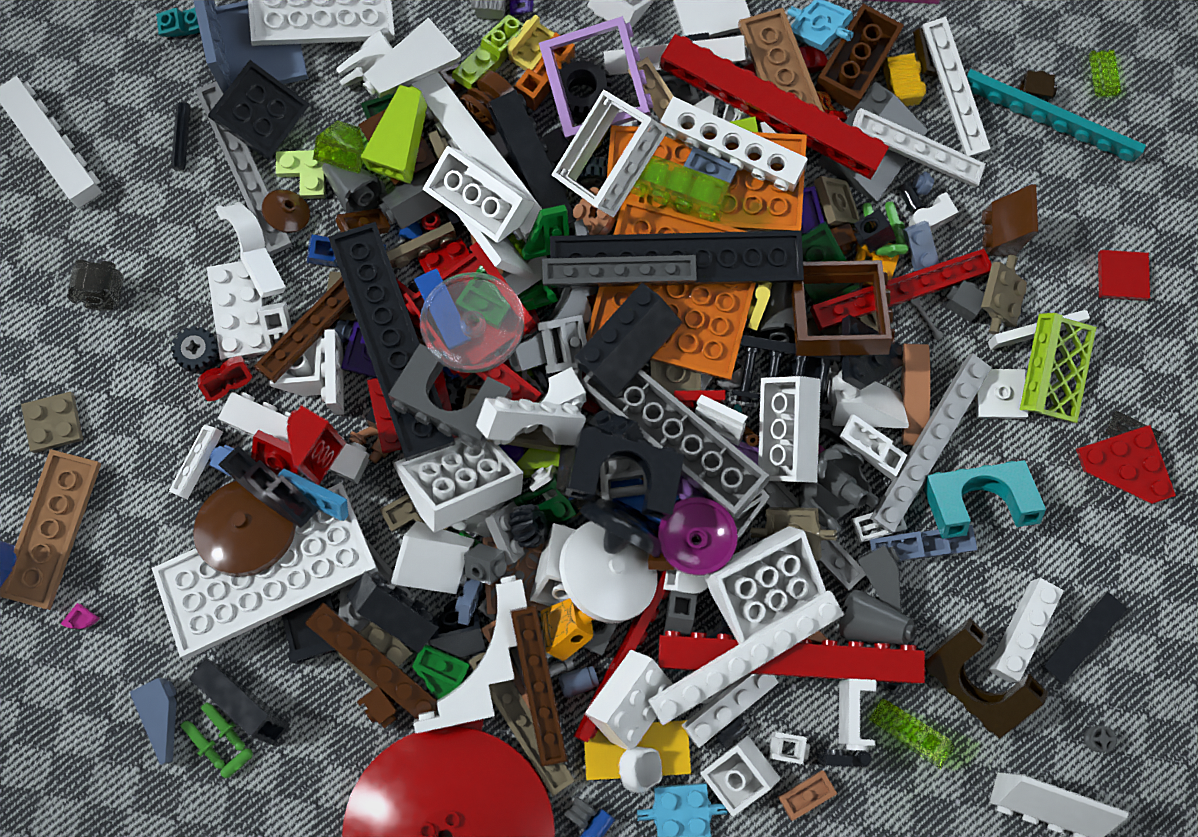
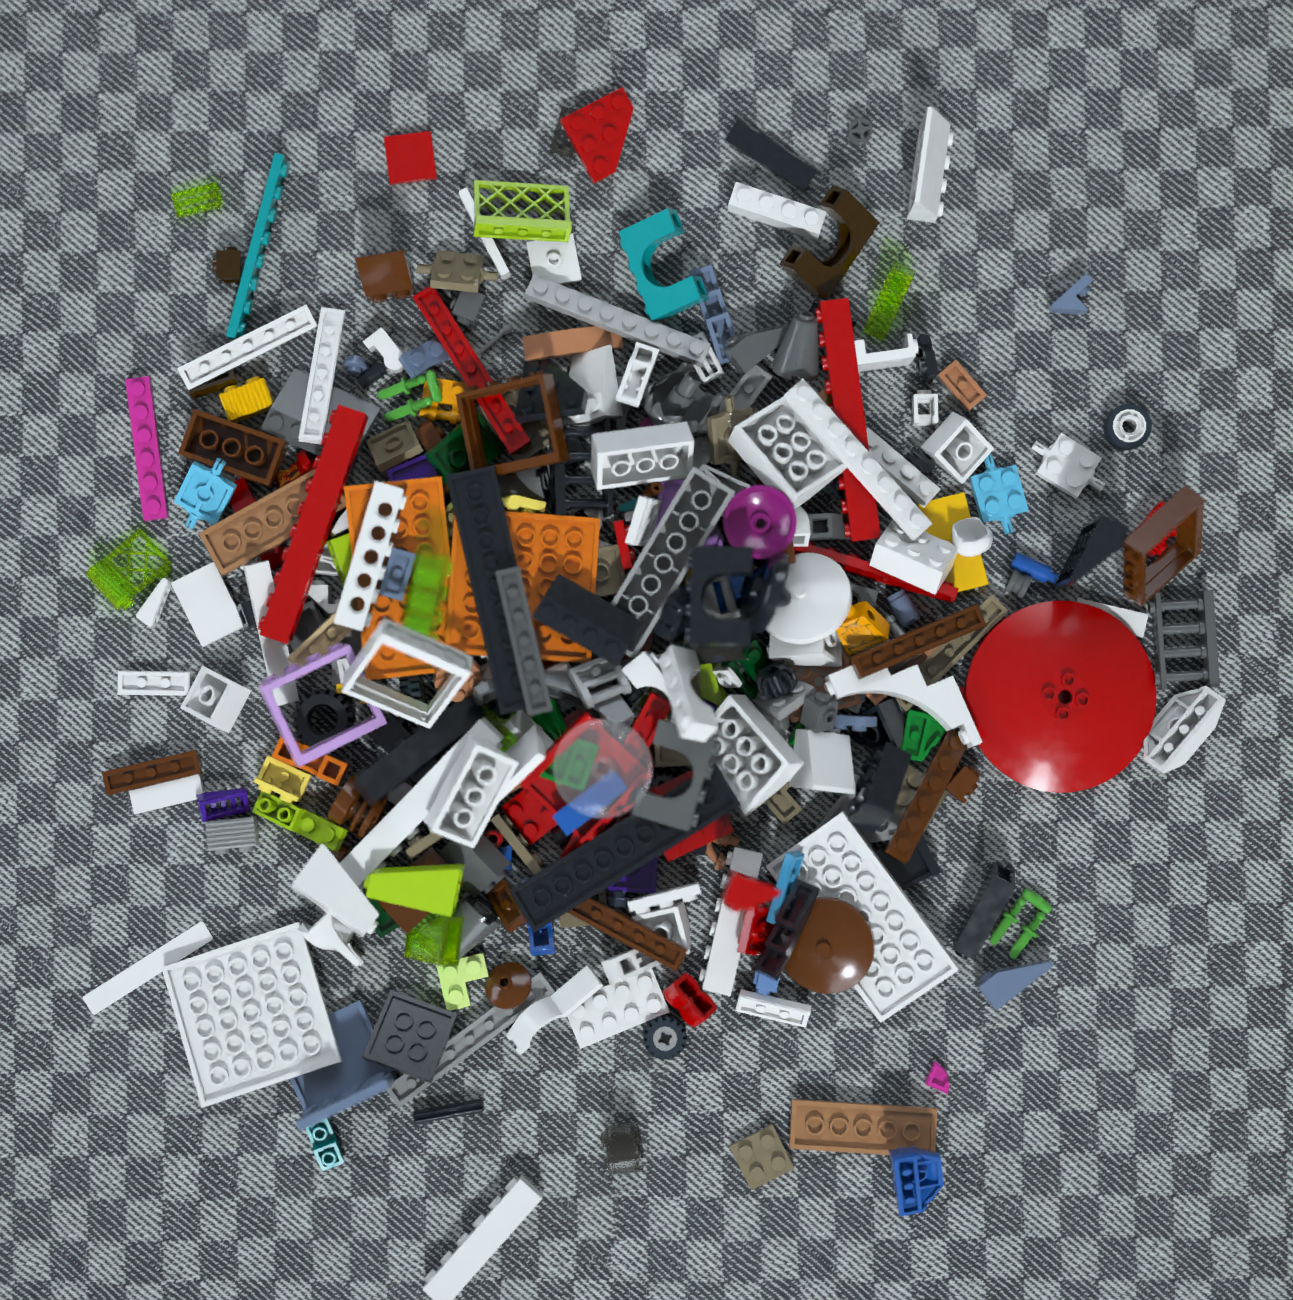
camera: 95 degrees left, 10 degrees up
green wing [522,205,569,260] -> none
black brick [854,209,896,253] -> none

